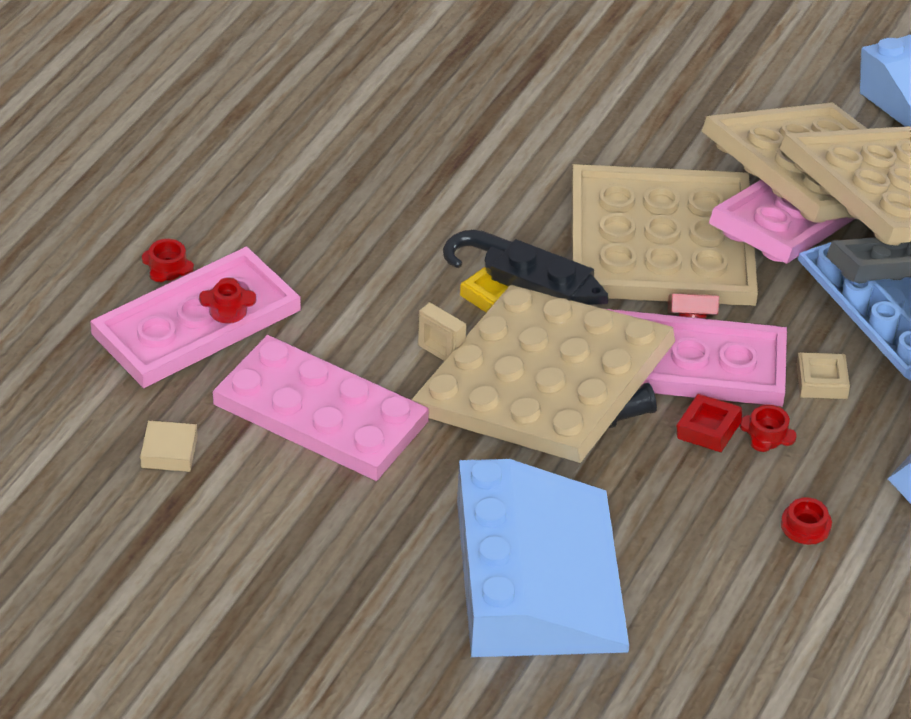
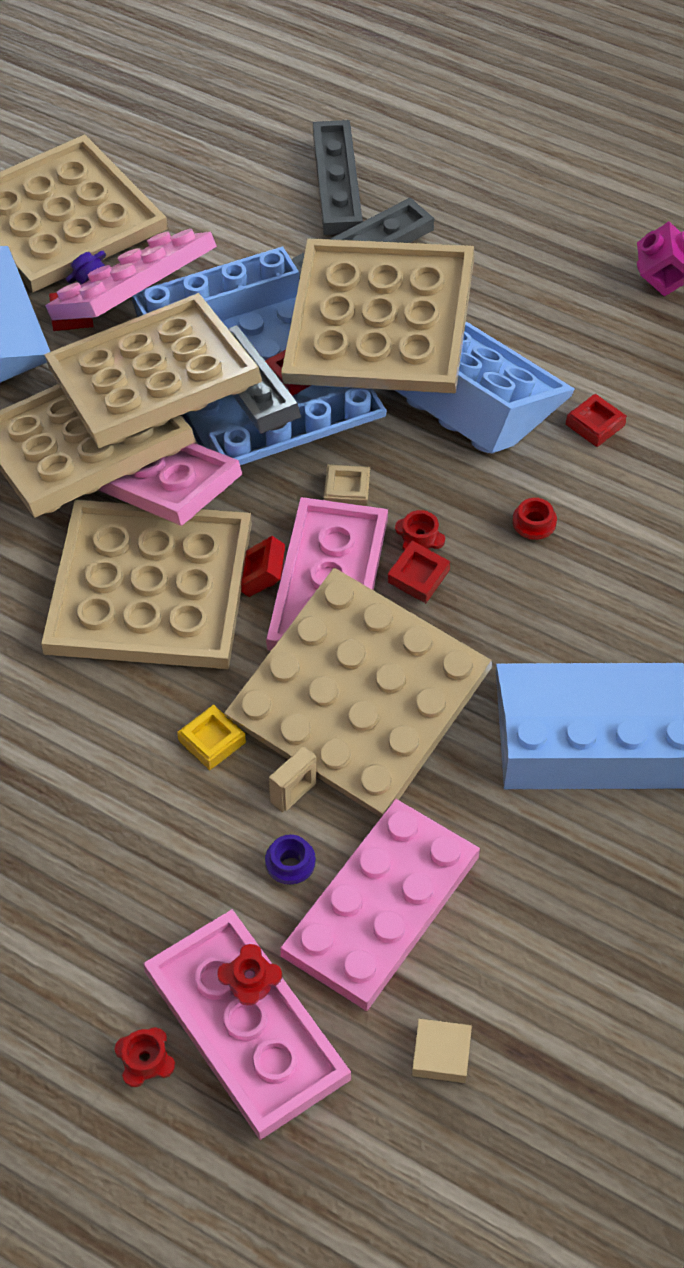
camera: 85 degrees left, 10 degrees up
black plate [443,229,608,305] -> none
none -> dark purple plate [265,834,316,885]

